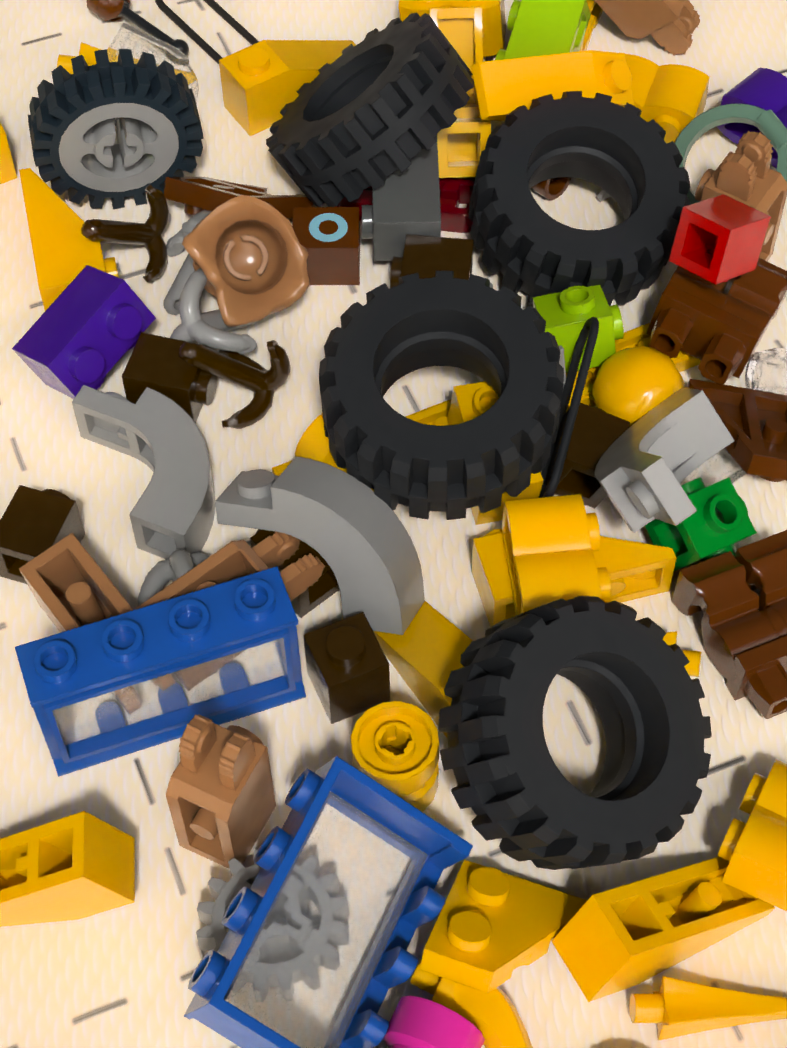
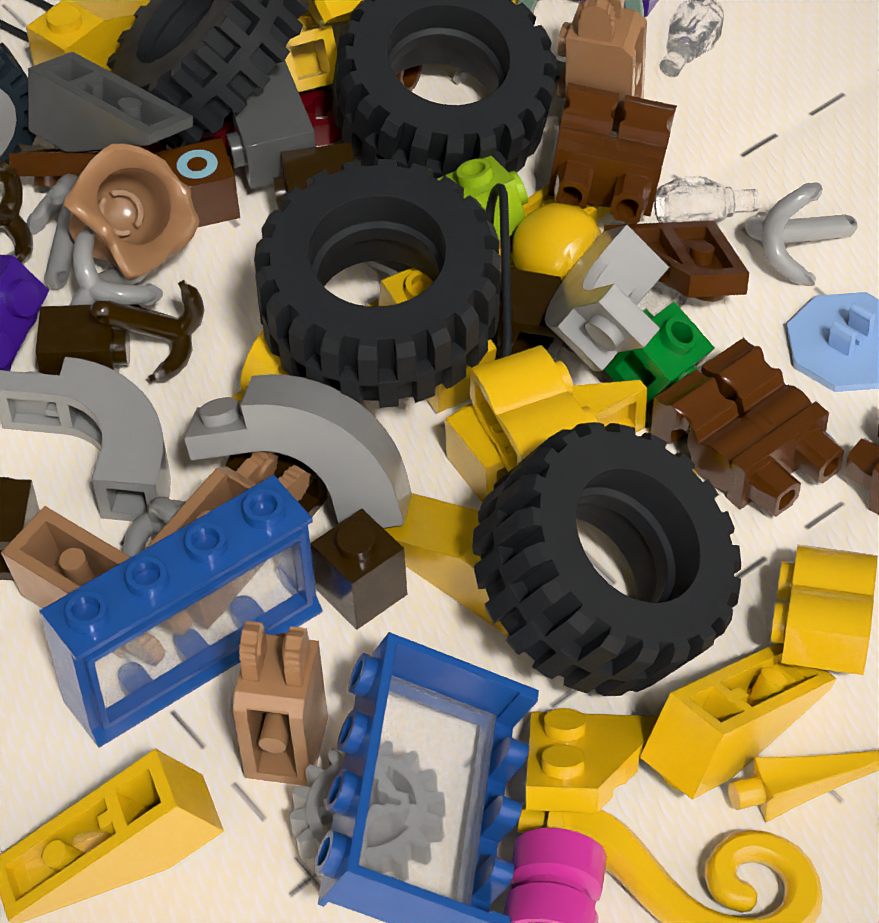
camera: 15 degrees left, 5 degrees down
yellow wheel [351,701,439,812] -> none
red brick [669,194,771,285] -> none
none -> dark grey slope [28,51,193,152]

